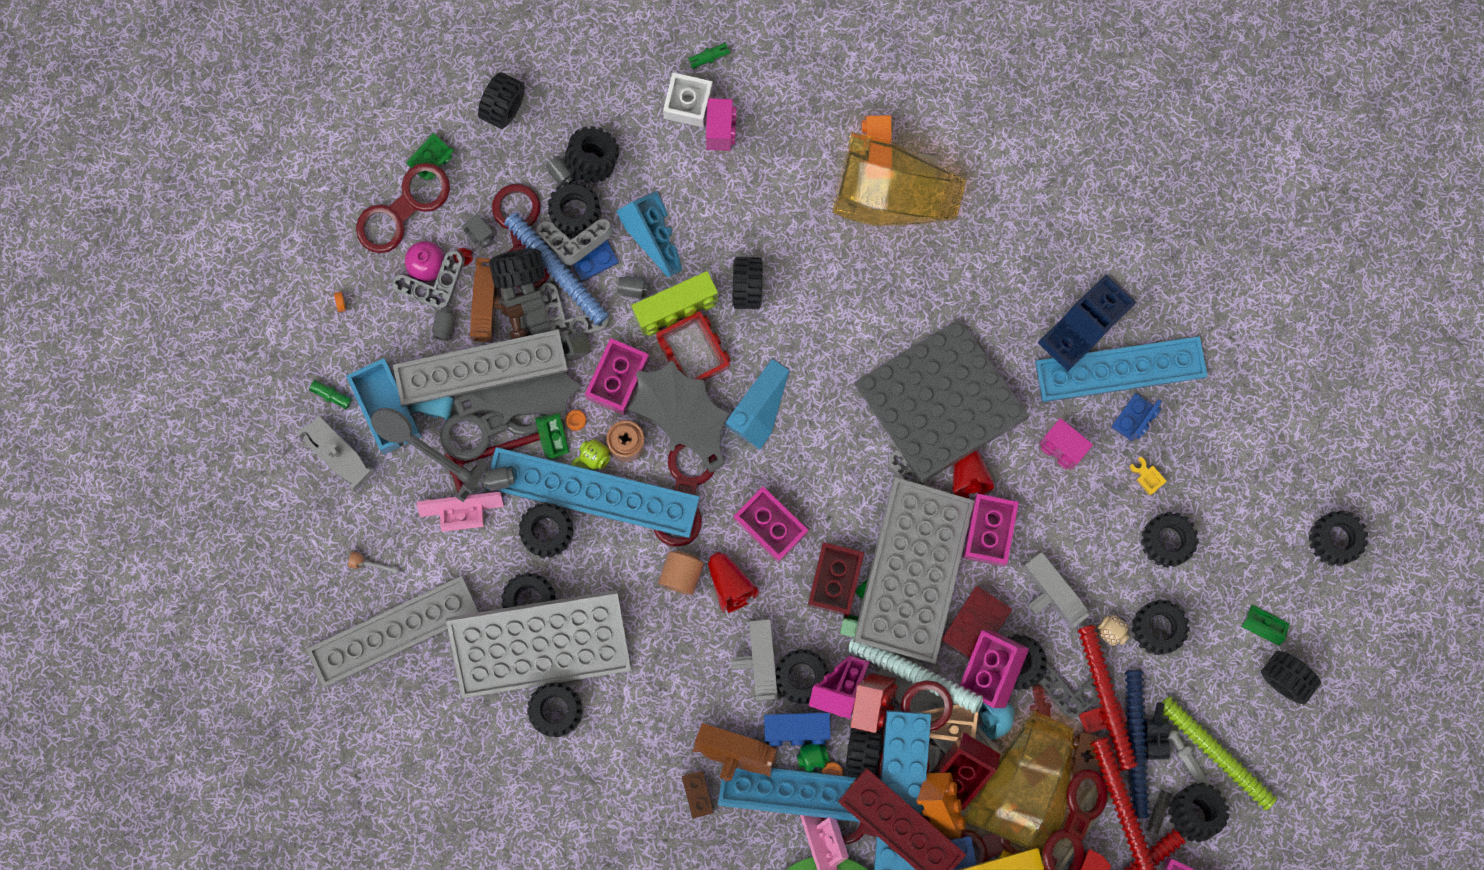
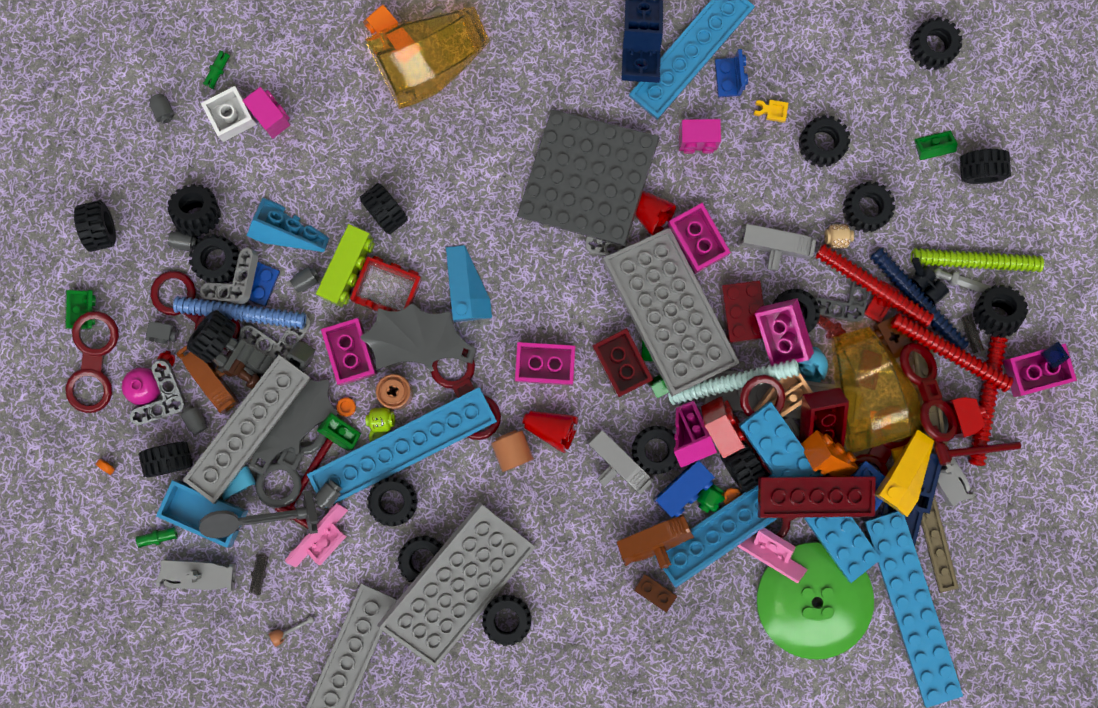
camera: 40 degrees left, 5 degrees up
none -> black tyre [138,441,193,478]
none -> dark grey brick [149,94,175,124]
none -> clear smoke pin [249,554,269,595]

